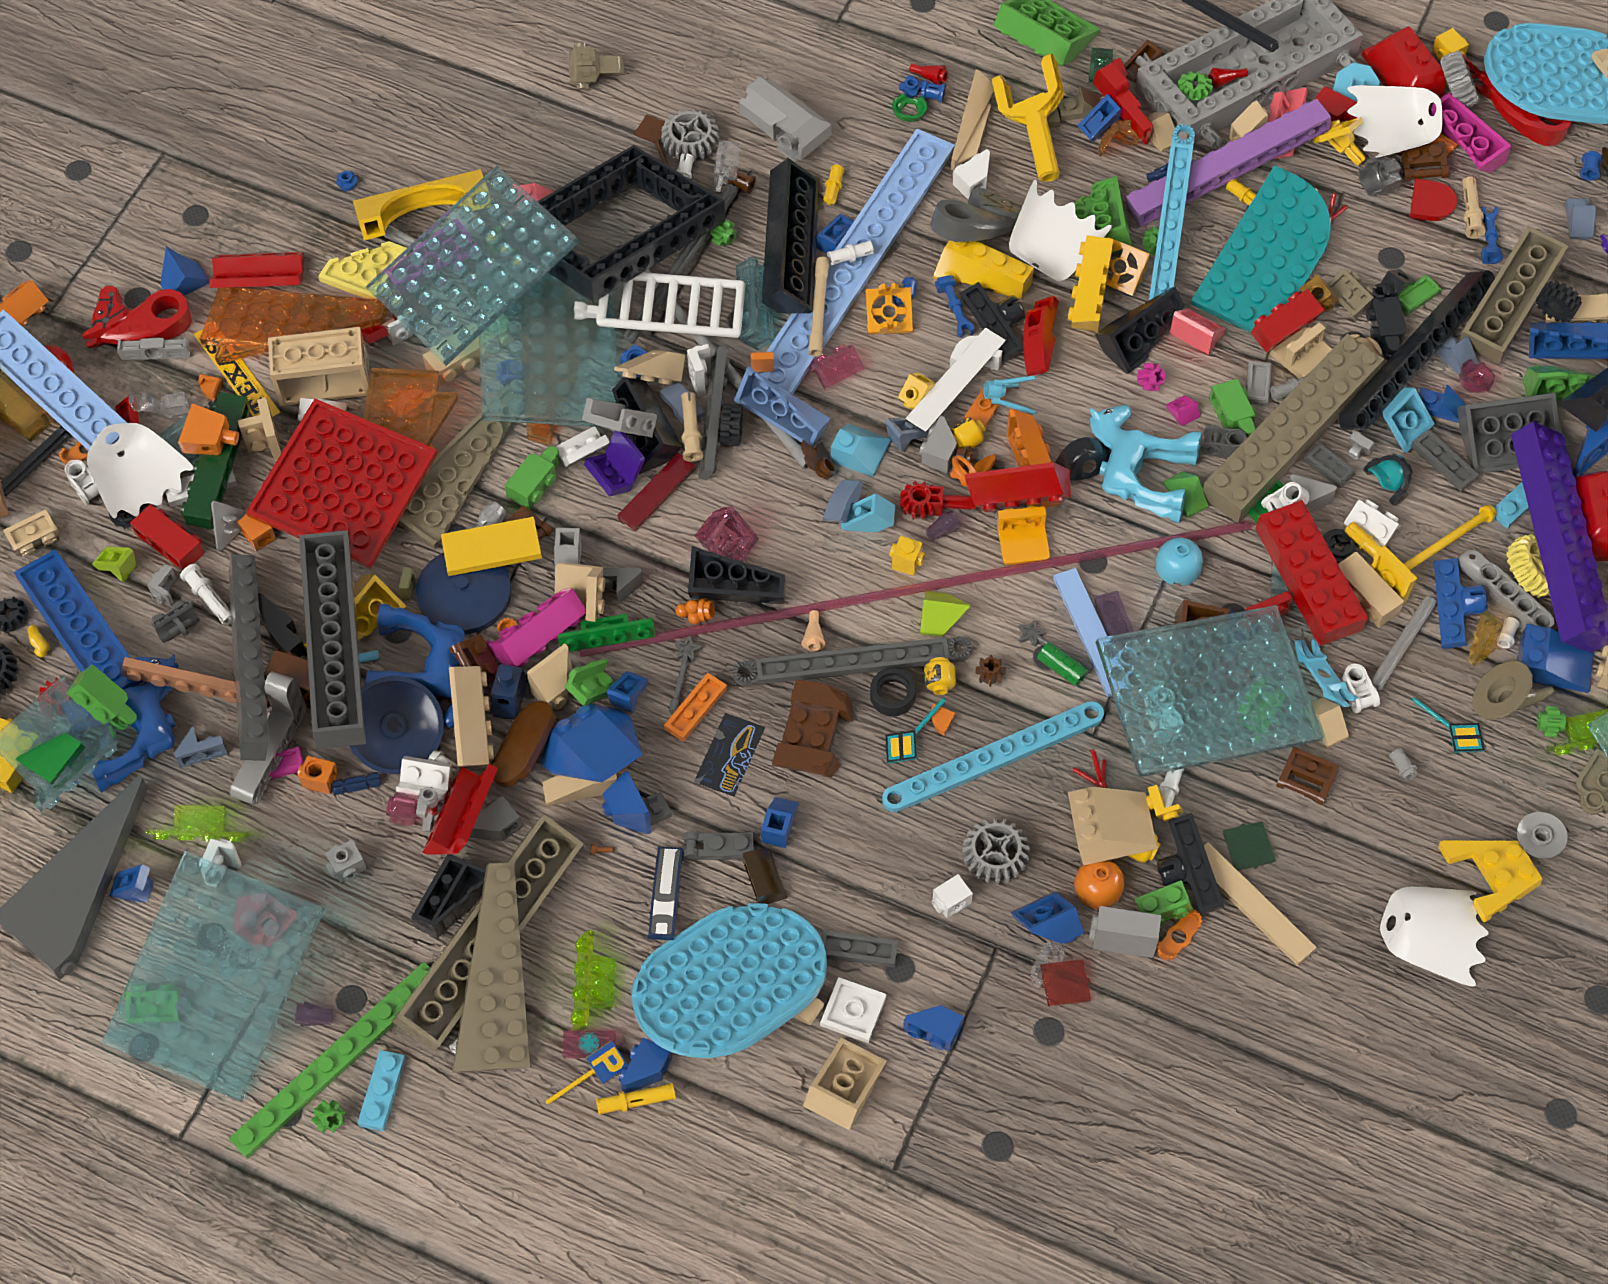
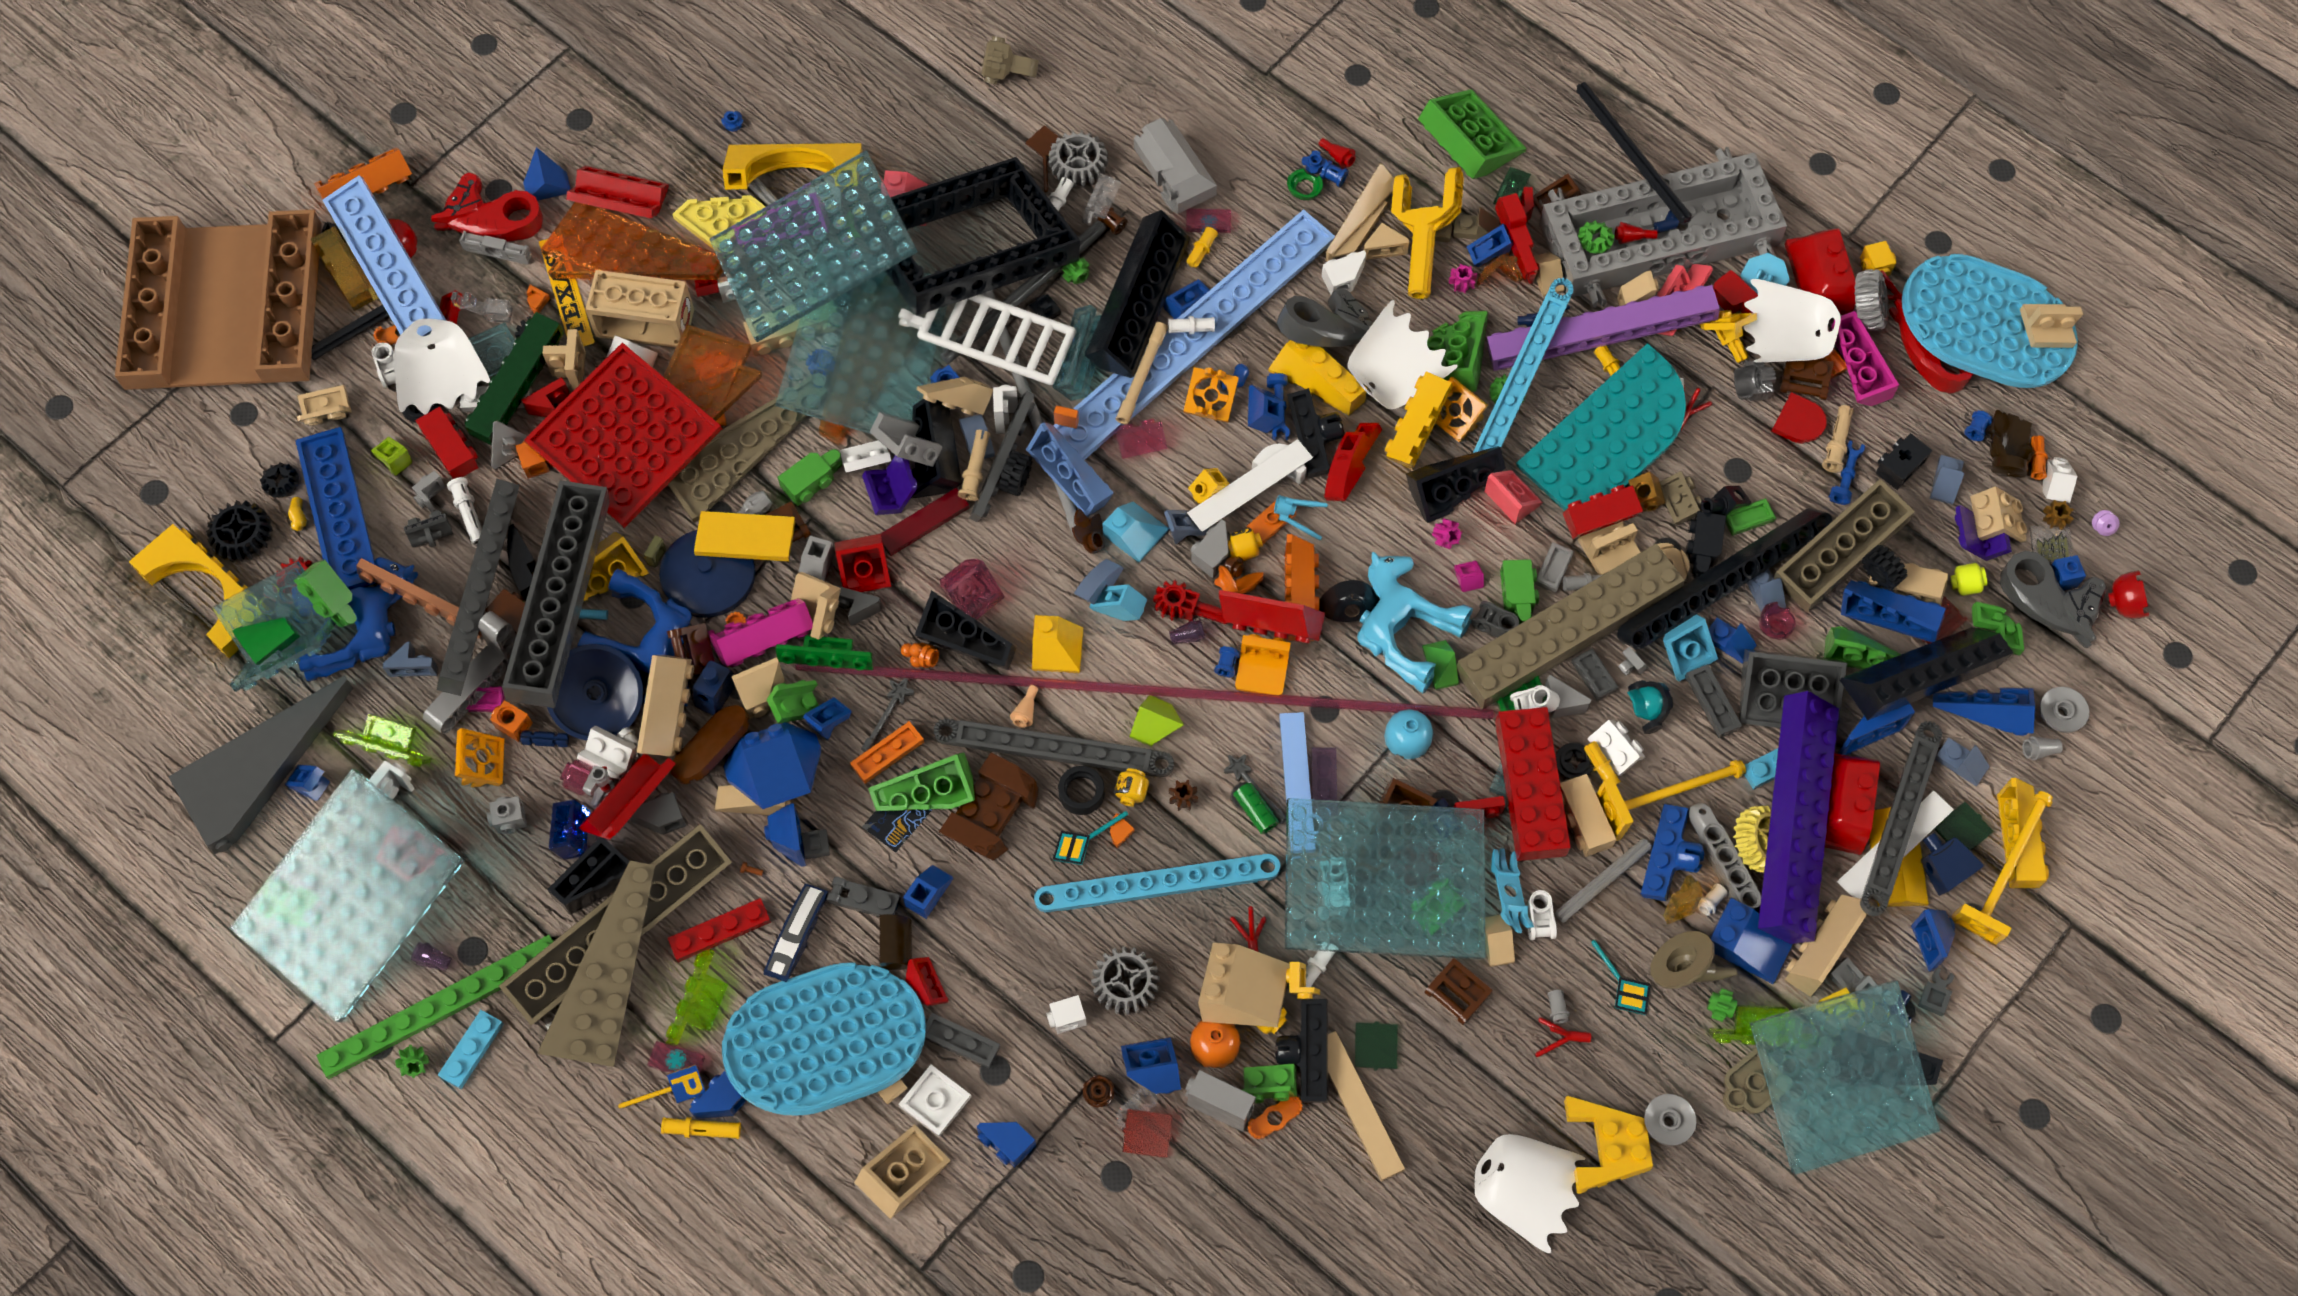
camera: 15 degrees right, 5 degrees up
orange torso [178,404,239,455] -> none
yellow brick [889,535,925,576] -> none
none -> light orange piece [455,728,505,788]
none -> red slope [521,377,570,417]
none -> clear blue brick [549,799,590,860]
none -> red plate [668,898,771,963]
none -> red slope [834,534,891,592]
none -> bright green wedge [868,753,975,811]
none -> red slope [905,957,948,1006]
none -> black tile [1029,294,1061,320]
none -> yellow slope [1032,615,1083,673]
none -> reddish brown plate [1083,1075,1115,1108]
none -> clear pink tile [1186,208,1231,233]
none -> blue bush [1214,646,1240,678]
none -> blue slope [1248,385,1283,433]
none -> tan slope [1363,223,1409,260]
none -> dark pink gear [1448,264,1477,293]
none -> red plant [1535,1017,1591,1057]
none -> dark blue arm [1654,210,1680,233]
none -> black brick [1876,433,1933,490]

